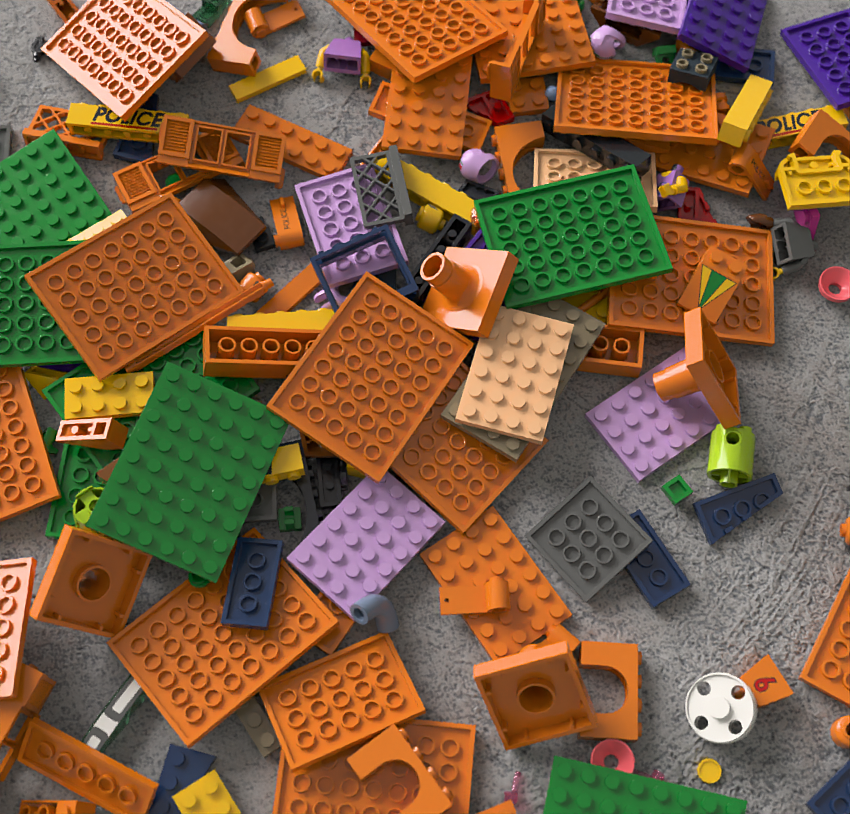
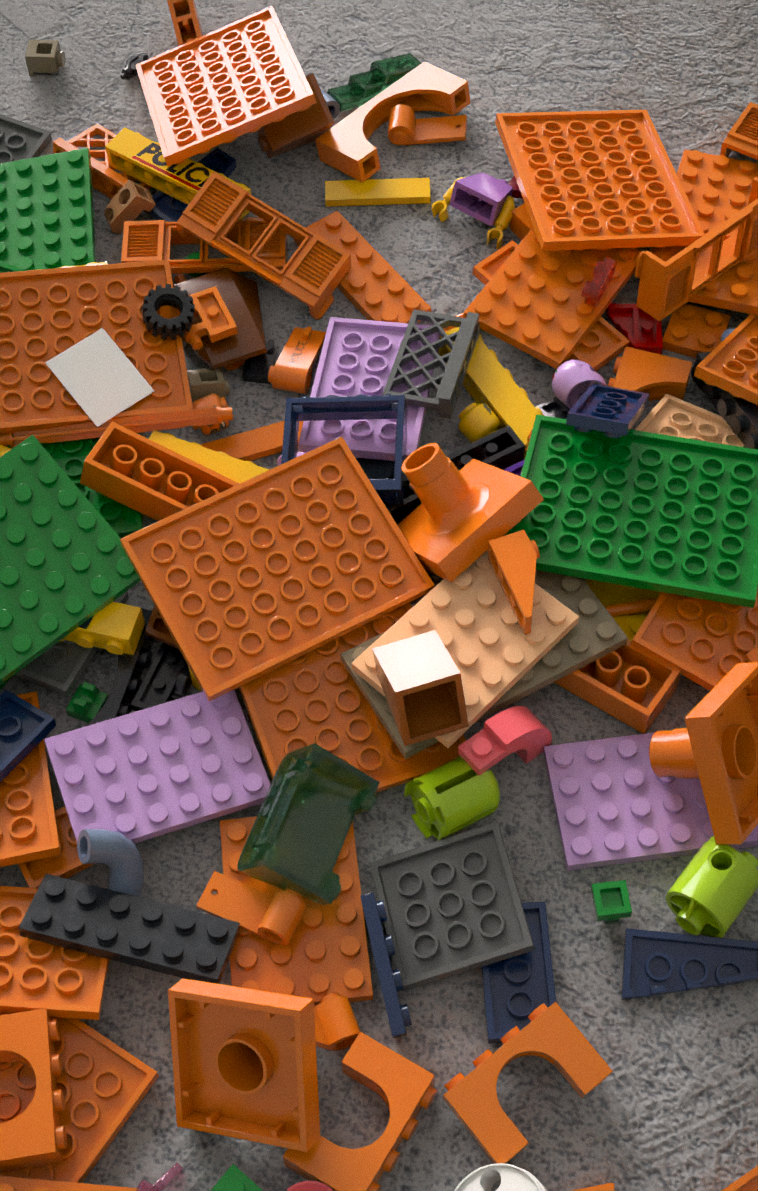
camera: 30 degrees right, 10 degrees down
none -> black plate [19,874,240,984]
none -> white sticker [45,328,154,427]
none -> medium nougat leg [104,180,156,234]
none -> black tyre [142,284,195,340]
none -> orange plate [177,286,238,350]
none -> clear green windscreen [237,743,380,905]
none -> dark blue wing [360,893,412,1038]
none -> dark orange slope [372,630,469,746]
none -> lime cylinder [404,756,500,841]
none -> orange arch [443,1001,613,1164]
none -> coral arch [458,706,552,776]
none -> orange slope [488,530,540,635]
none -> dark blue plate [566,384,650,438]
none -> clear red plate [581,257,617,308]

